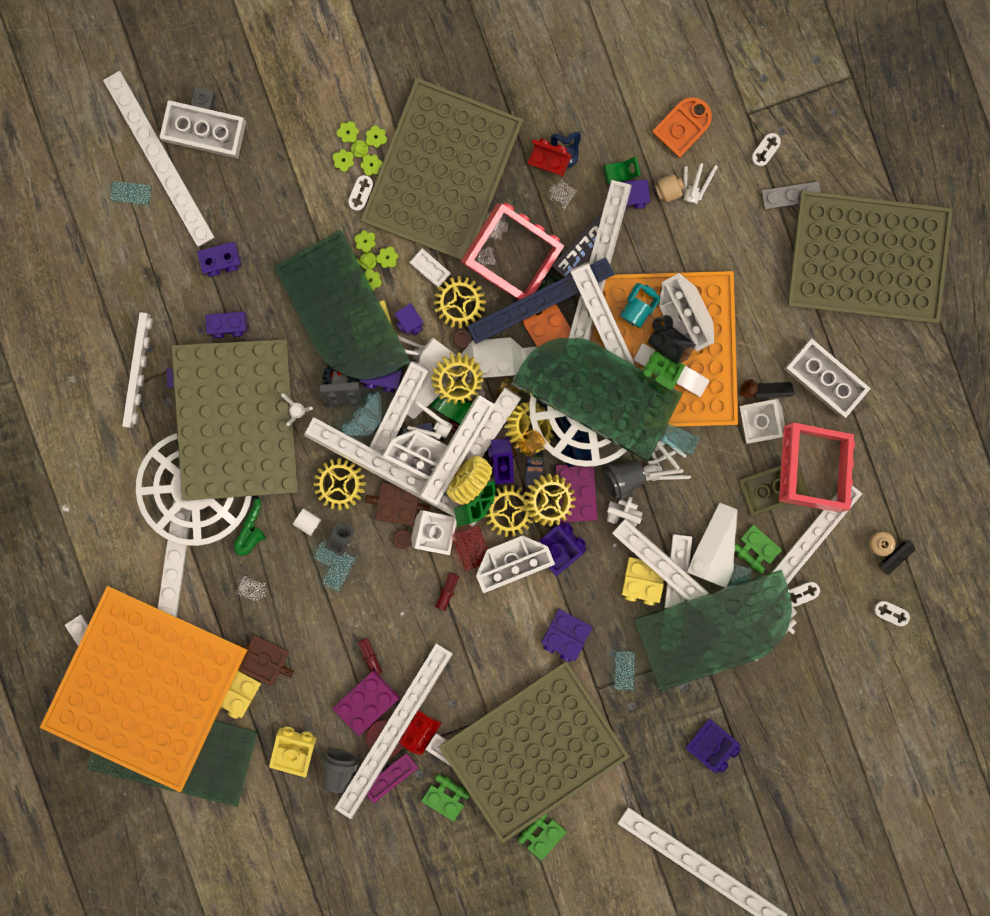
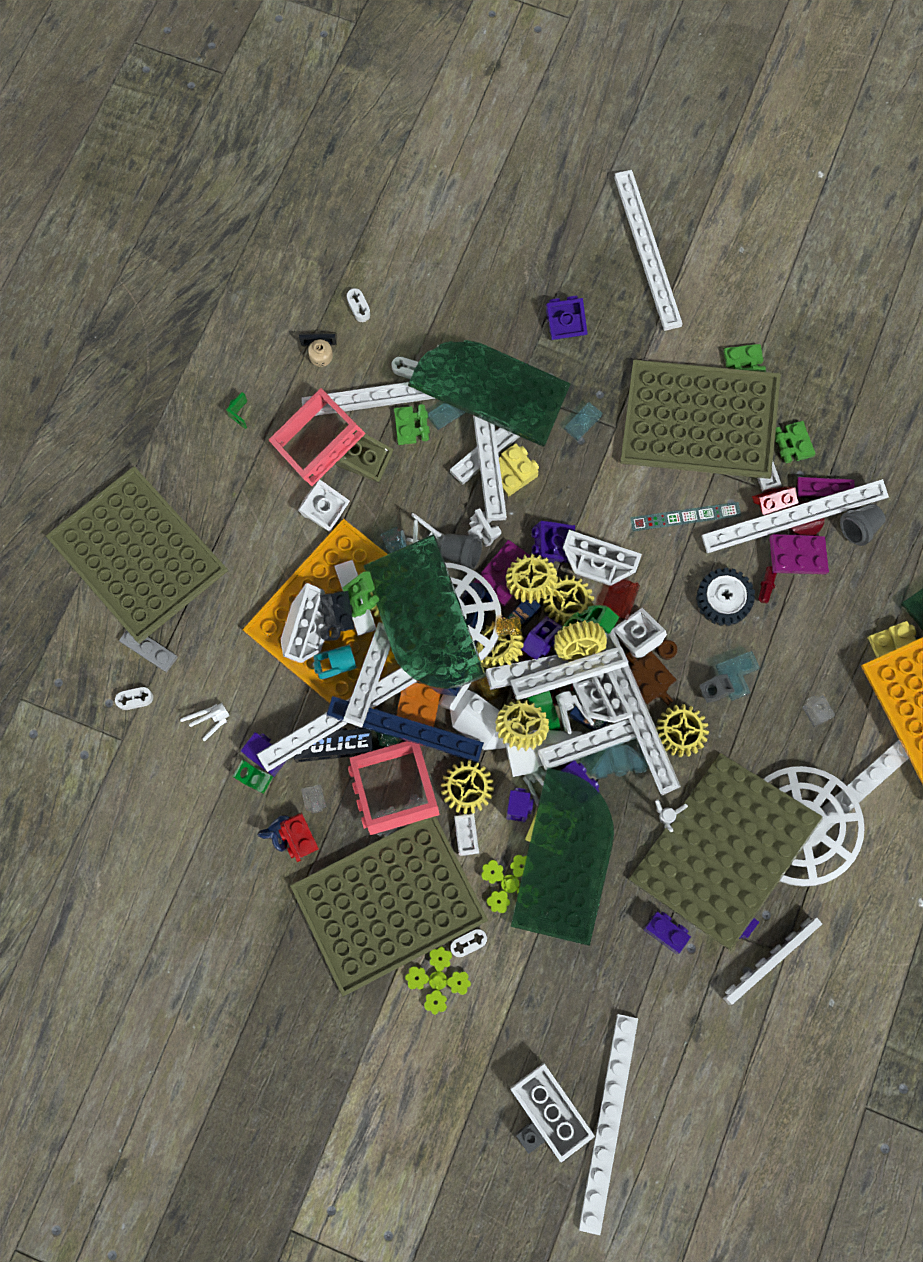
camera: 135 degrees left, 15 degrees down
clear light blue plate [110,181,152,205] -> none
dark purple brick [197,242,242,278] -> none
green piece [234,495,267,556] -> none
reddish brown plate [235,635,294,686] -> none
light yellow plate [269,727,317,777] -> none
white piece [293,508,322,536] -> none
dark grey plate [320,360,362,408] -> none
dark red axle [435,572,459,611] -> none
reddish brown tile [453,329,472,349] -> none
dark purple plate [541,609,593,663] -> none
orange plate [652,97,712,158] -> none
tan head [655,174,685,202] -> none
white wedge [687,503,738,588] -> none
reddish brown tile [740,379,758,399] -> none
black slope [754,382,795,398] -> none
white brick [784,339,871,418] -> none
none -> green bracket [226,392,248,429]
none -> clear light blue sticker [631,502,741,531]
none -> wheel [696,568,755,626]

